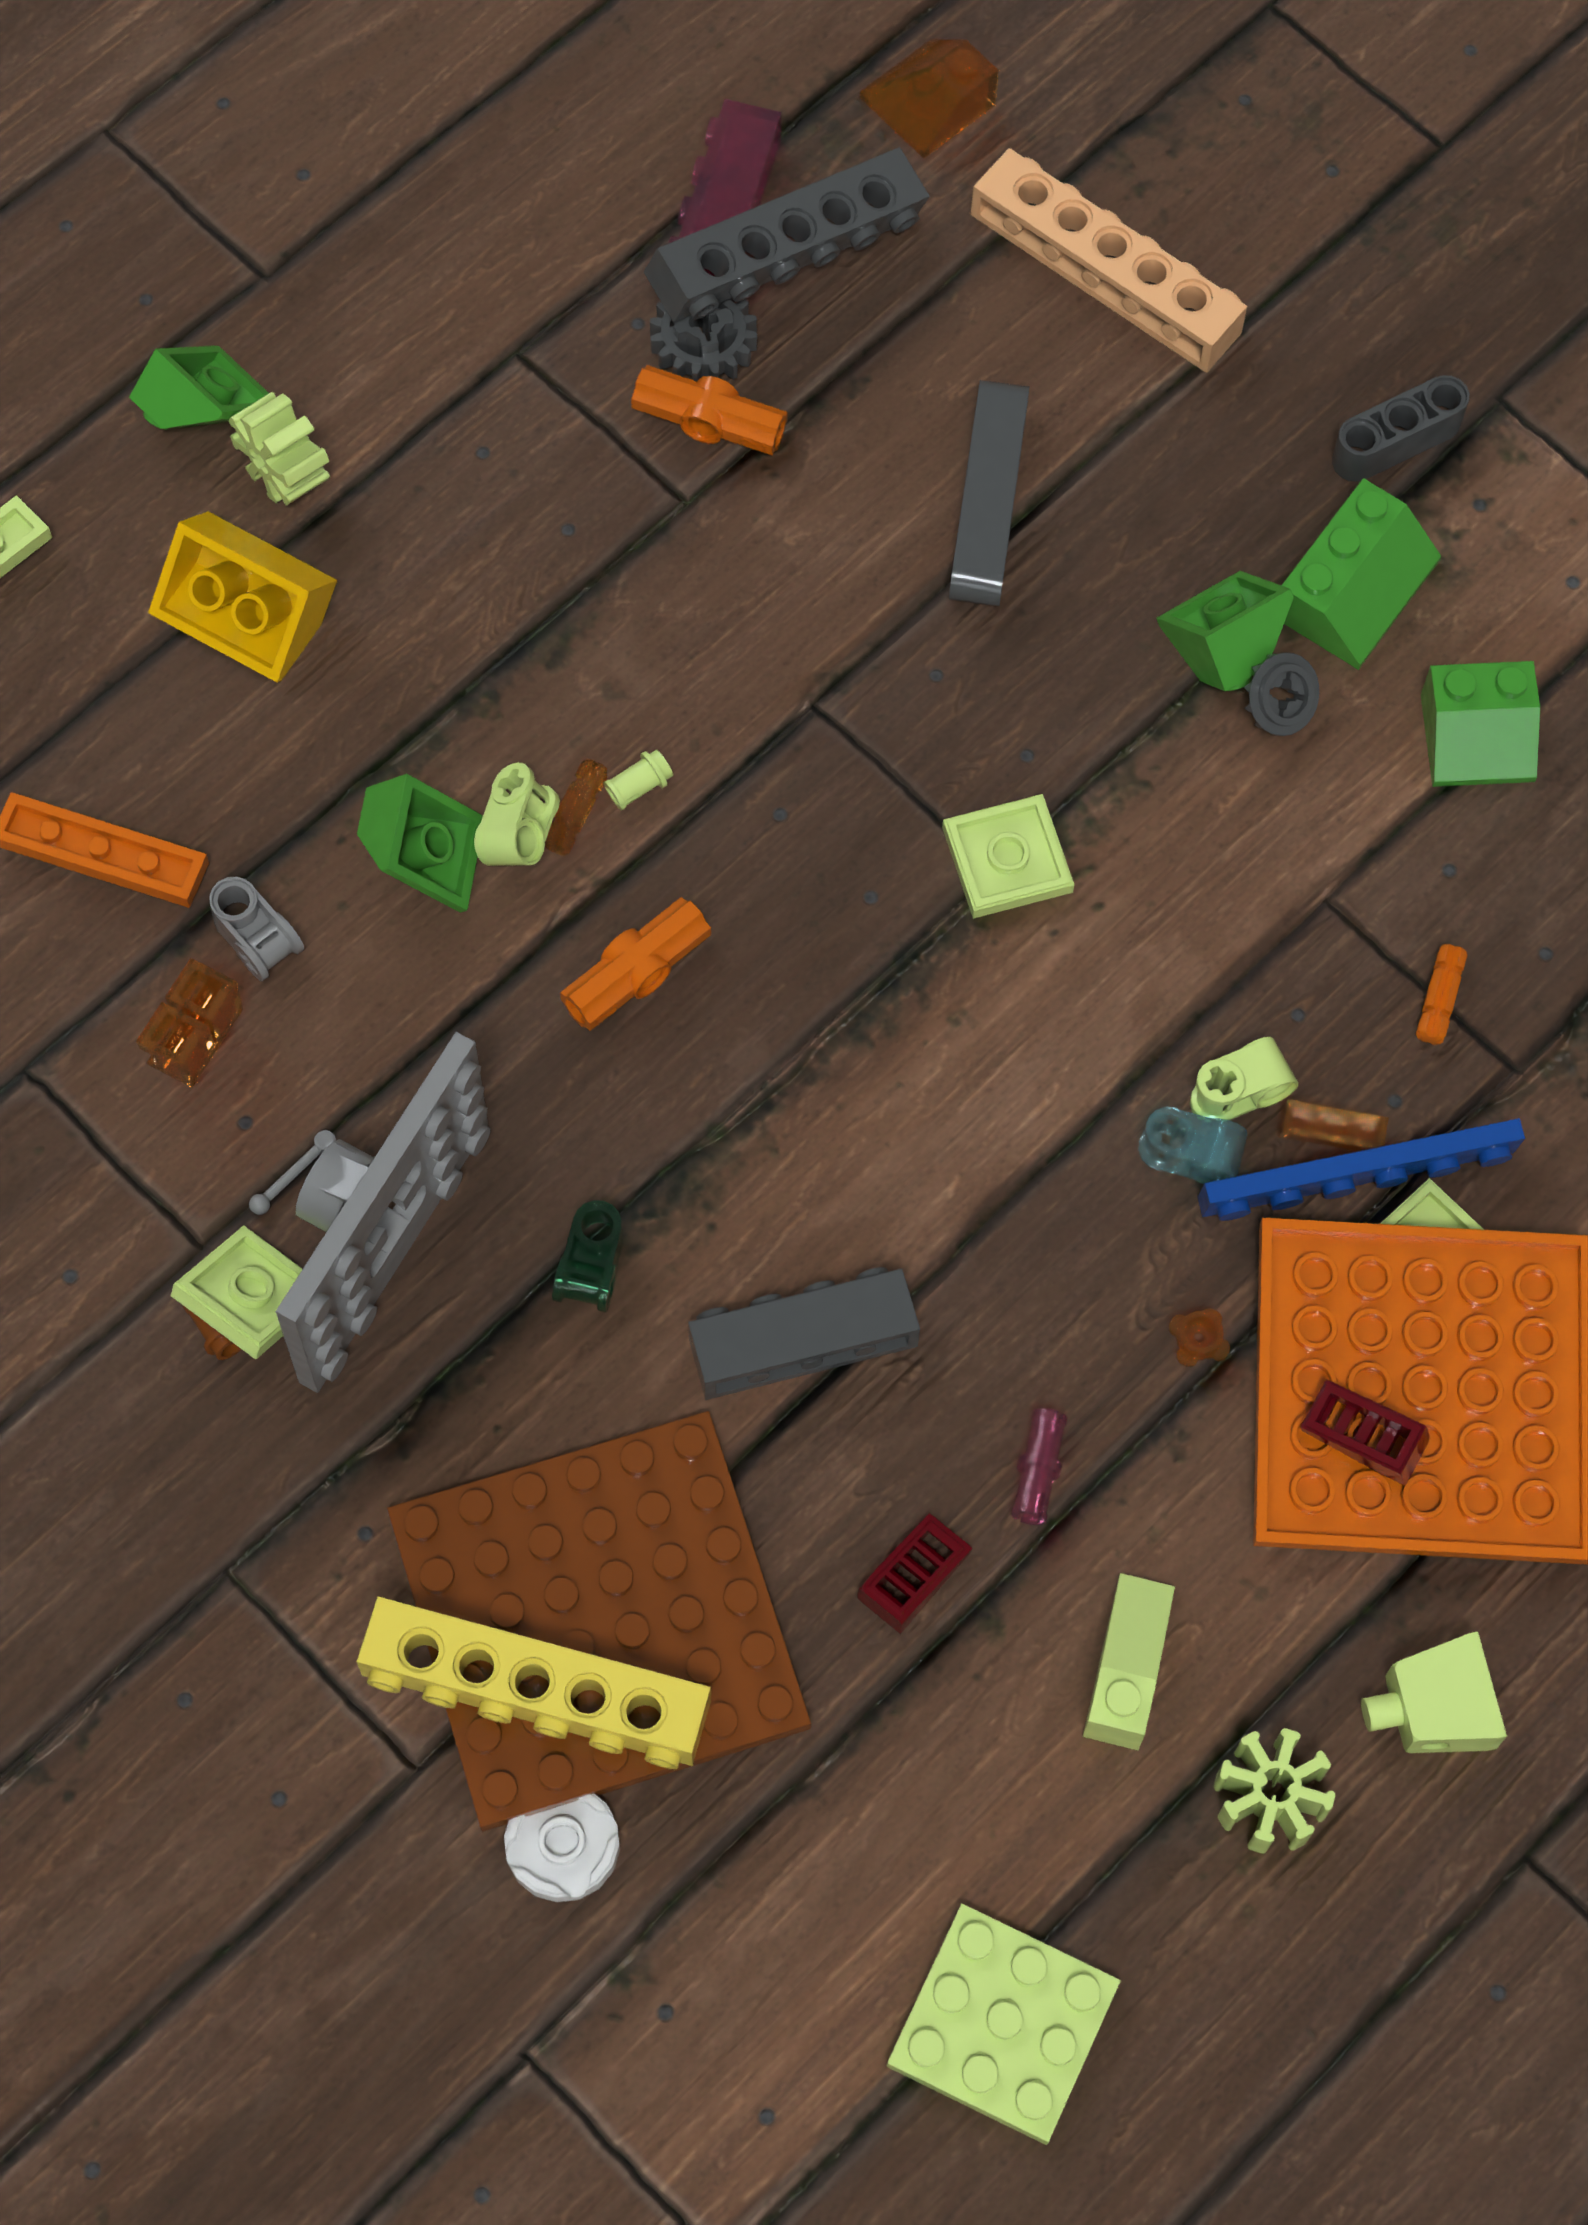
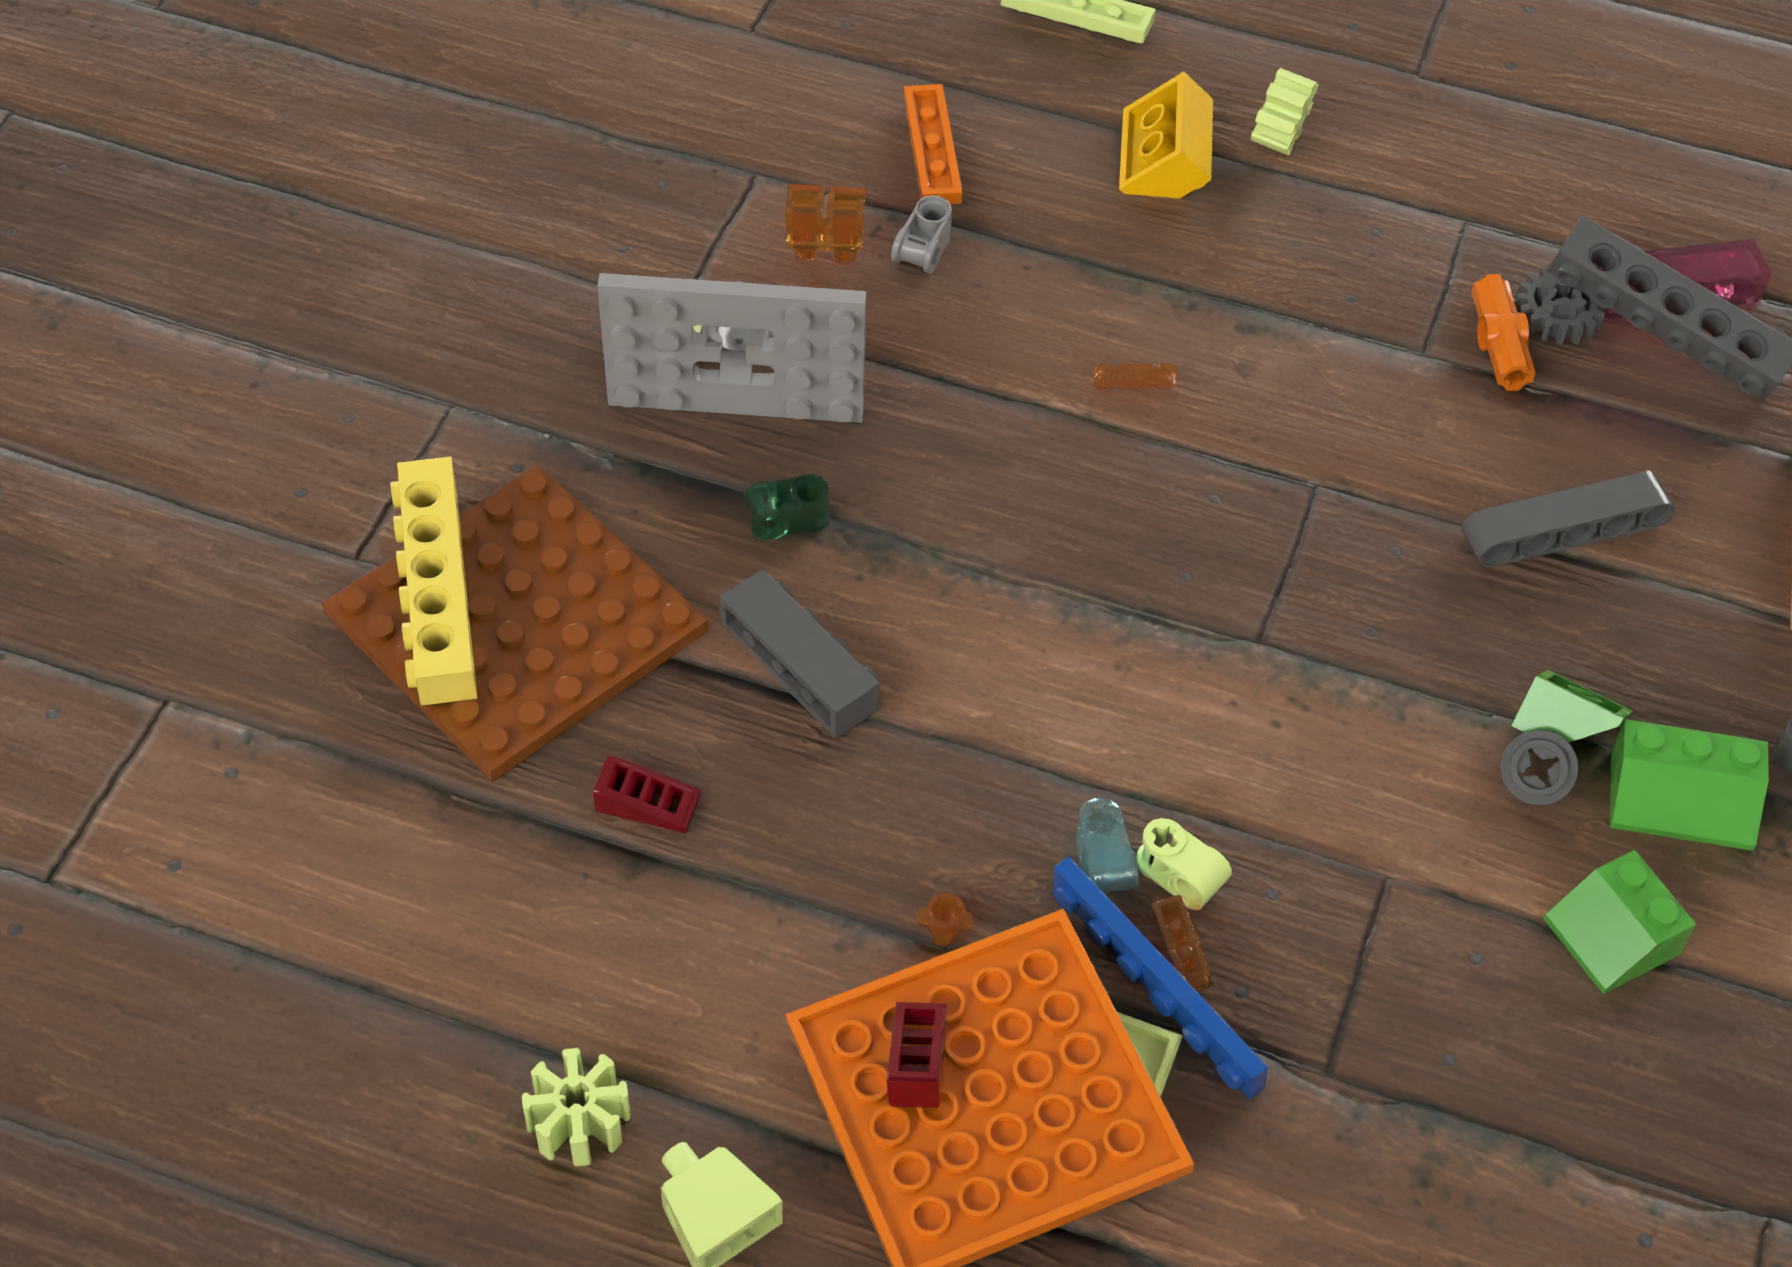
camera: 65 degrees right, 15 degrees down
bright green slope [129,345,269,429] -> none
bright green slope [357,774,483,913] -> none
yellowish green piece [474,762,560,866] -> none
white tile [504,1794,620,1902] -> none
orange piece [560,897,711,1031] -> none
yellowish green pin [603,750,673,811] -> none
yellowish green plate [886,1903,1121,2145] -> none
yellowish green tile [942,794,1074,919] -> none
clear pink pin [1011,1408,1068,1525] -> none
yellowish green slope [1083,1573,1175,1750] -> none
orange axle [1416,944,1468,1045] -> none

